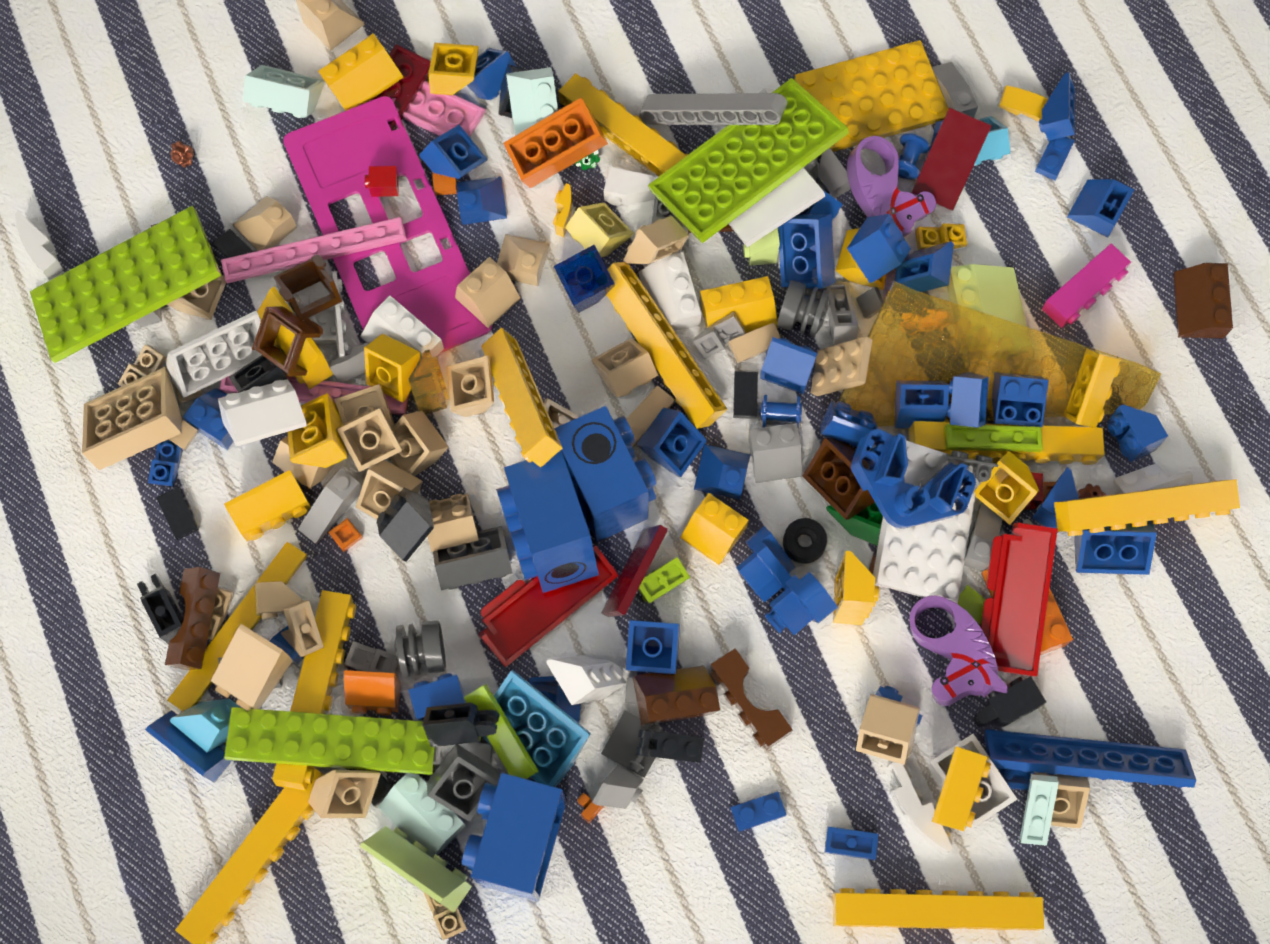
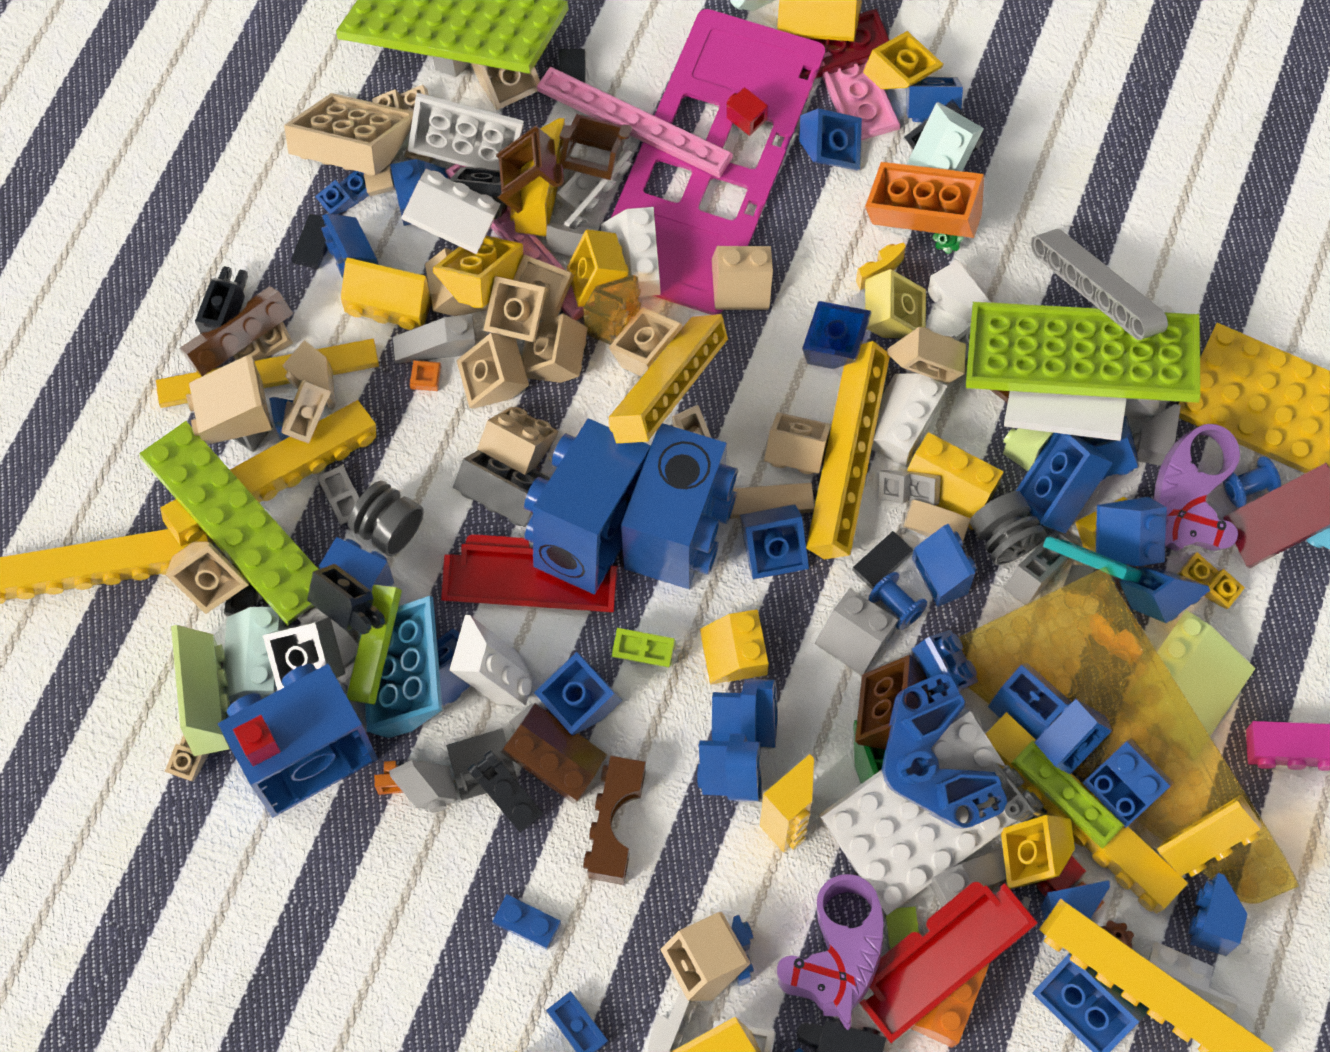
camera: 45 degrees right, 5 degrees down
blue slope [145,710,233,783] -> none
medium azure slope [170,699,241,752] -> none
tan slope [232,196,297,251] -> none
orange slope [344,670,401,715] -> none
slope [377,487,434,562] -> none
orange tile [433,173,457,196] -> none
blue slope [456,176,507,225] -> none
tan slope [497,234,550,286] -> none
yellow brick [558,73,689,177] -> none
dark red tile [601,525,668,617] -> none
blue slope [694,444,751,500] -> none
black tyre [783,518,827,564] -> none
tan plate [811,336,872,396] -> none
none -> red brick [233,715,281,766]
none -> blue slope [321,214,379,278]
none -> teal tile [1043,536,1142,582]

